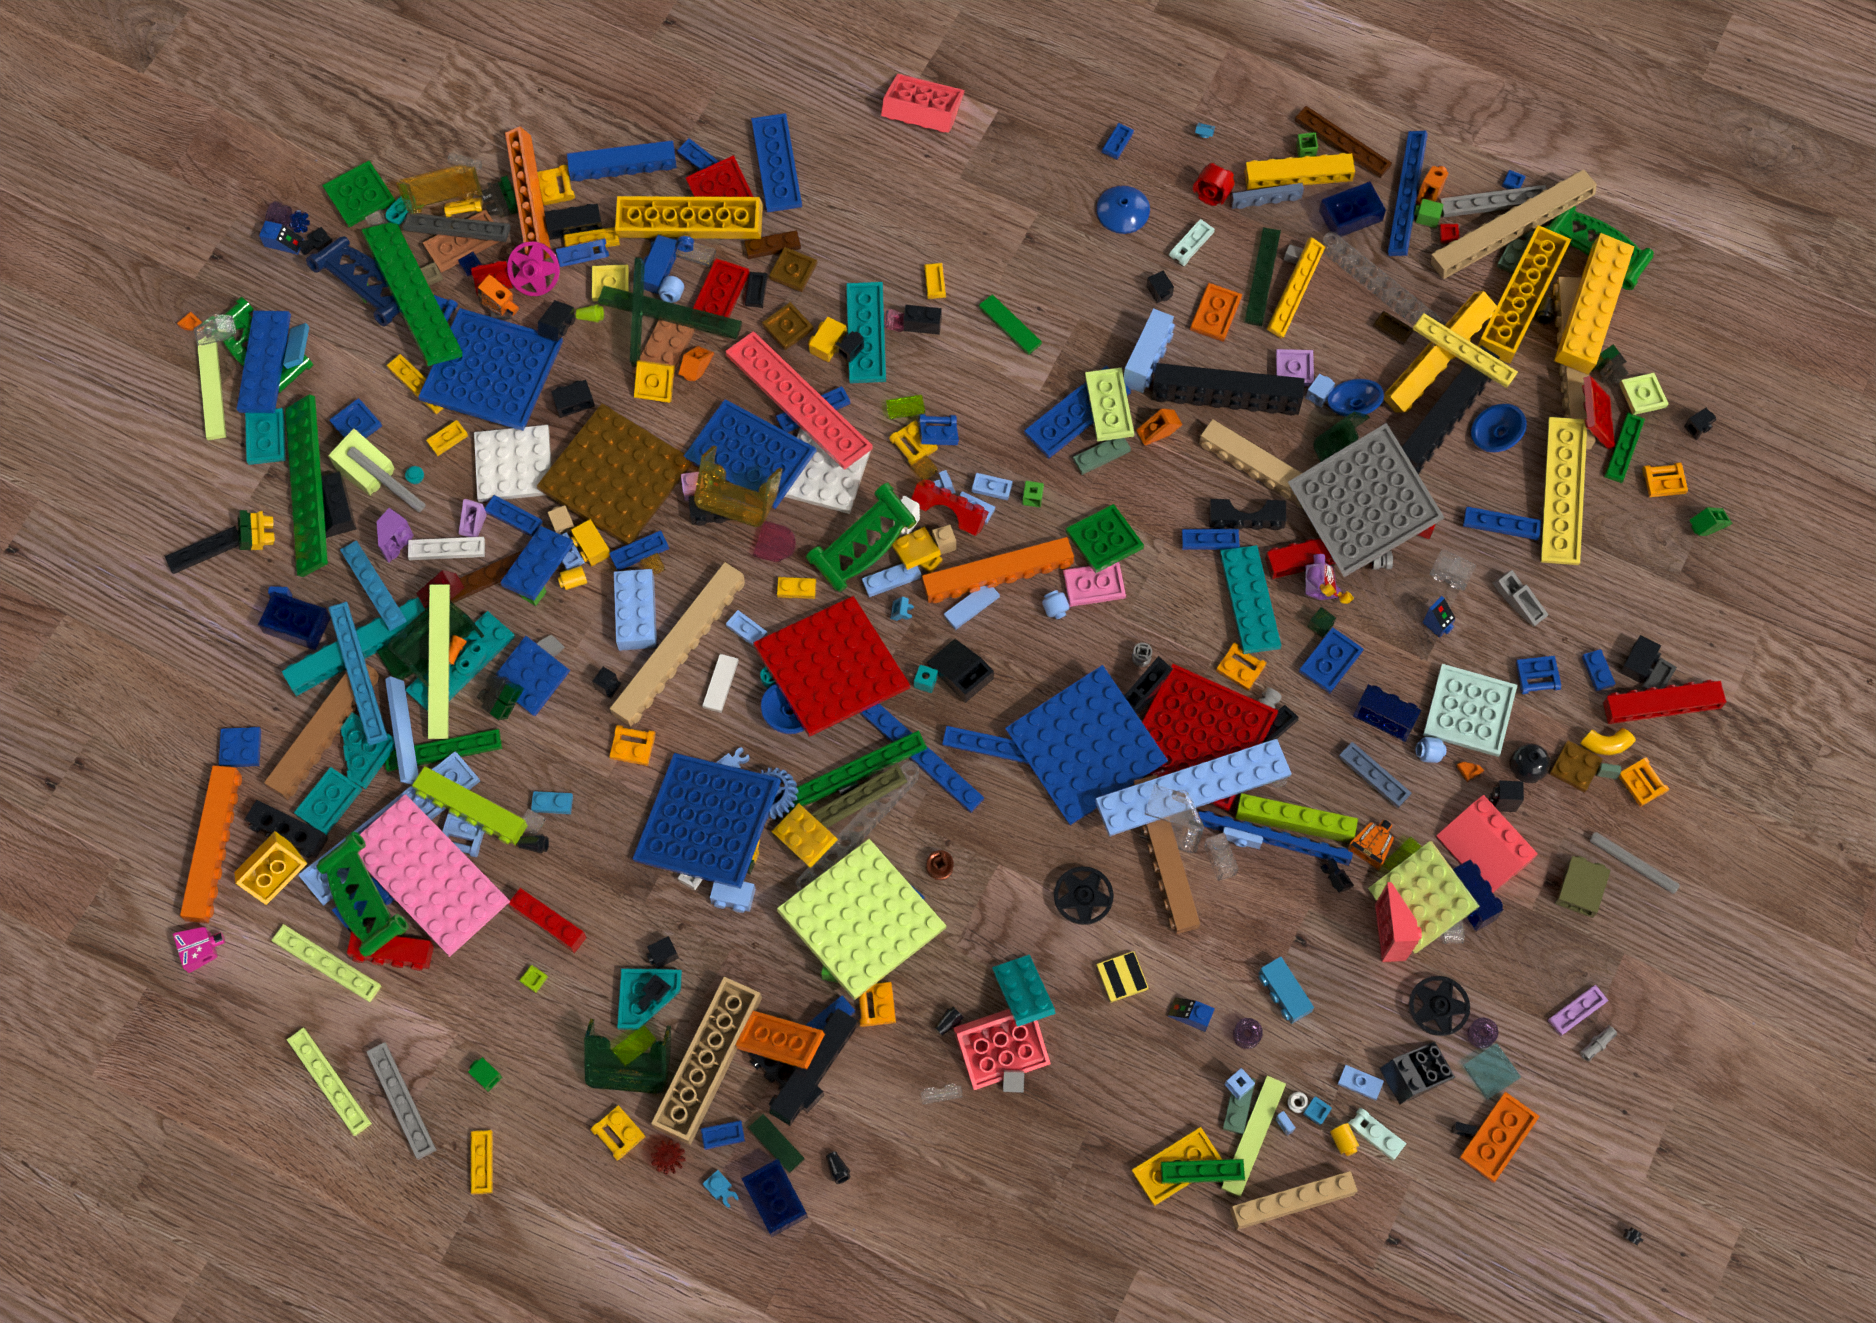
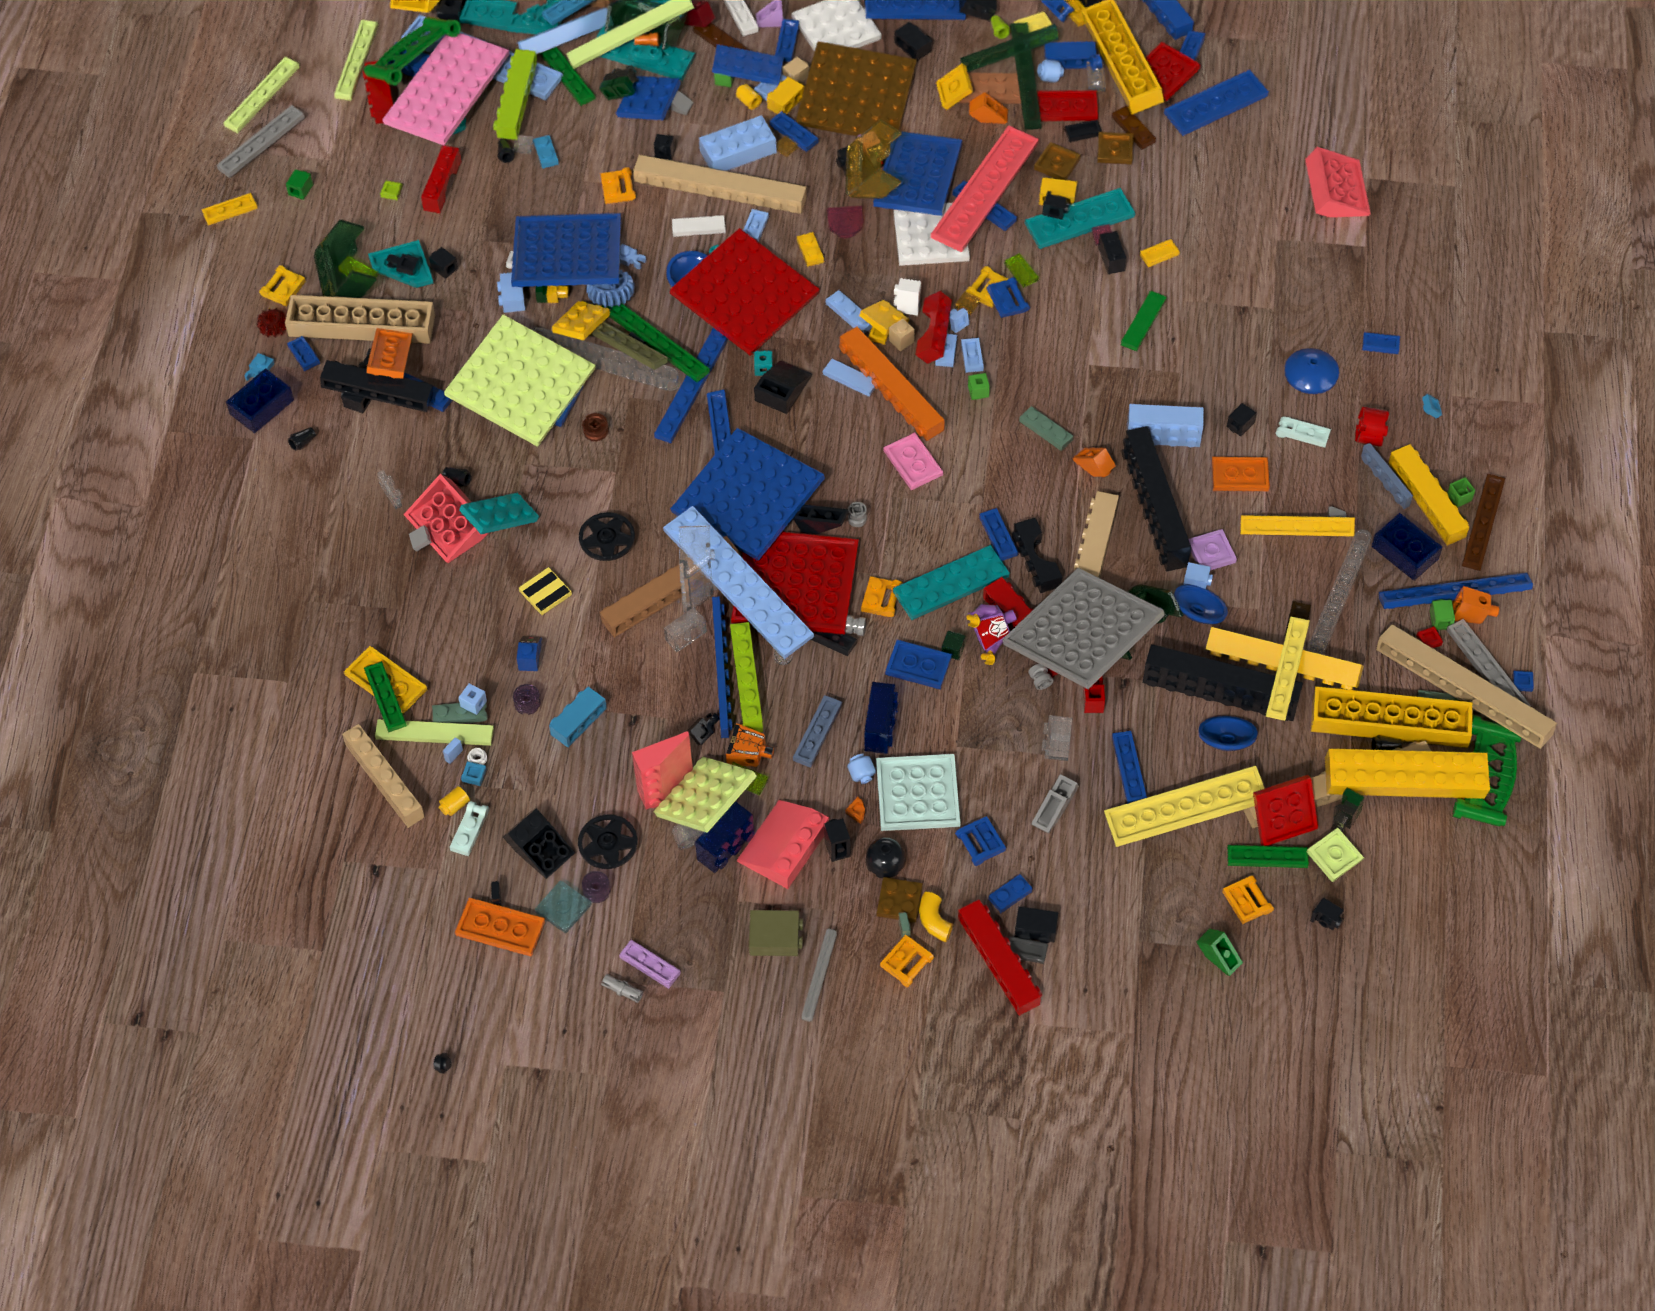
camera: 70 degrees right, 10 degrees down
light blue plate [442,814,484,857] -> none
clear green tile [748,1114,805,1173] -> none
green piece [806,482,917,593] -> none
light orange plate [859,982,896,1027] -> none
dark azure tile [890,596,914,621] -> none
blue plate [1024,365,1131,459] -> none
light blue head [1042,590,1070,620] -> none
green plate [1066,504,1144,574] -> none
yellowish green plate [1085,368,1134,441] -> none
light blue plate [1221,827,1263,849] -> none
clear green tile [1244,227,1281,326] -> none
light blue plate [1338,1065,1384,1101] -> none
slope [1423,596,1456,638] -> none

